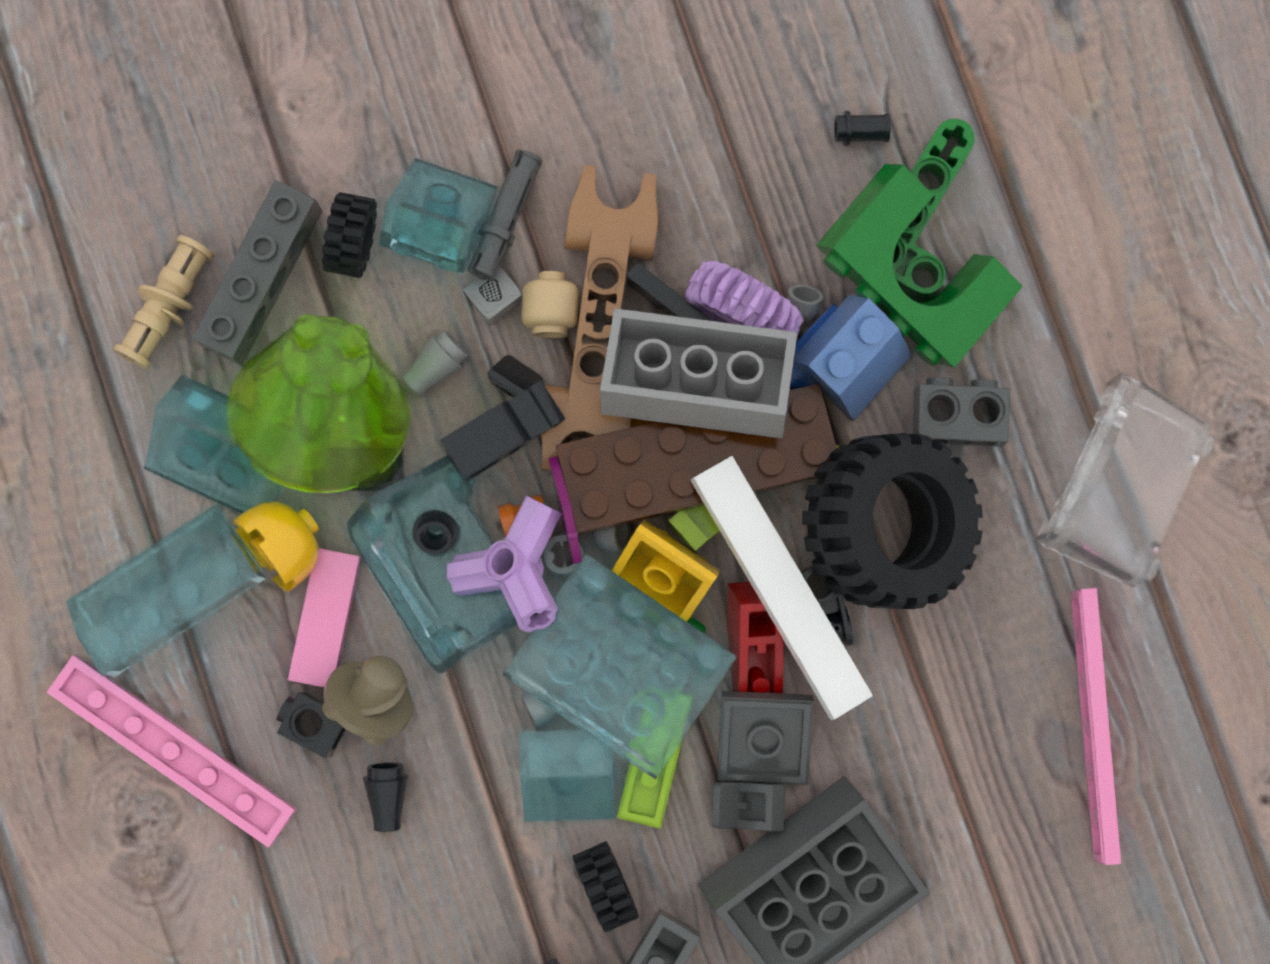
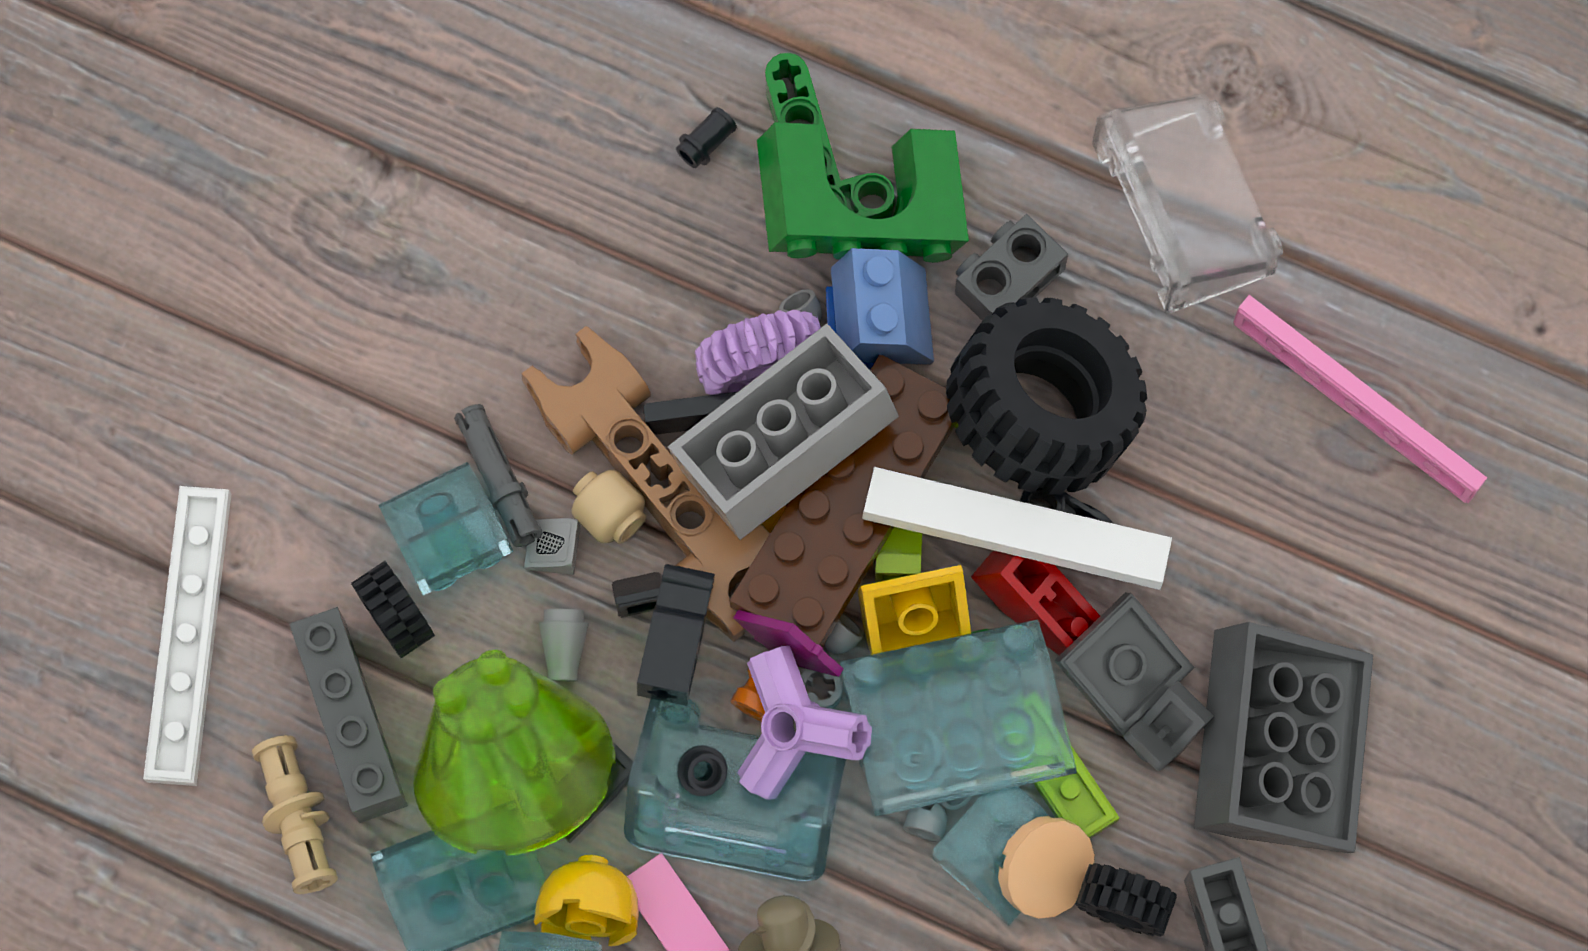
camera: 45 degrees left, 10 degrees down
none -> white tile [143,486,232,786]
none -> light nougat tile [998,816,1095,919]

